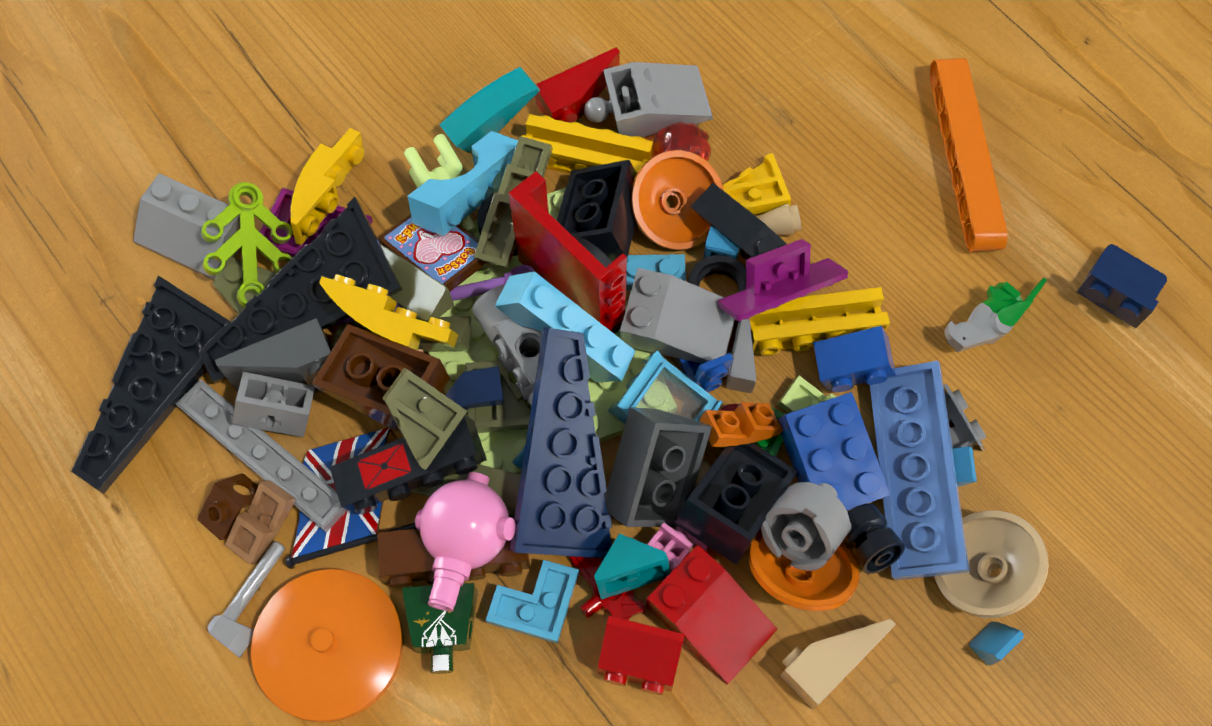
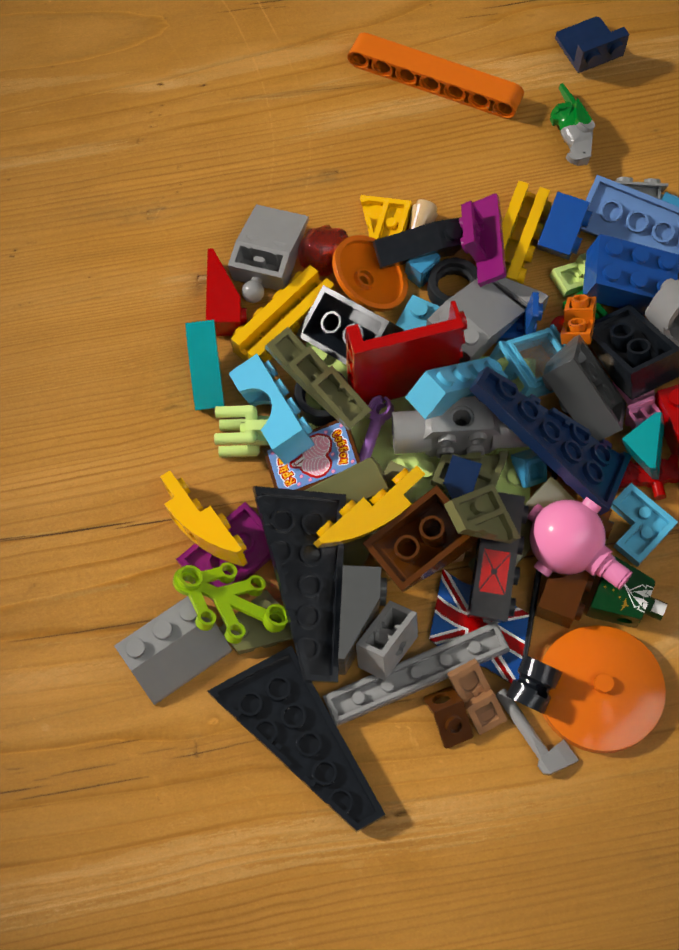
camera: 60 degrees left, 0 degrees up
none -> black wheel [506,655,563,714]

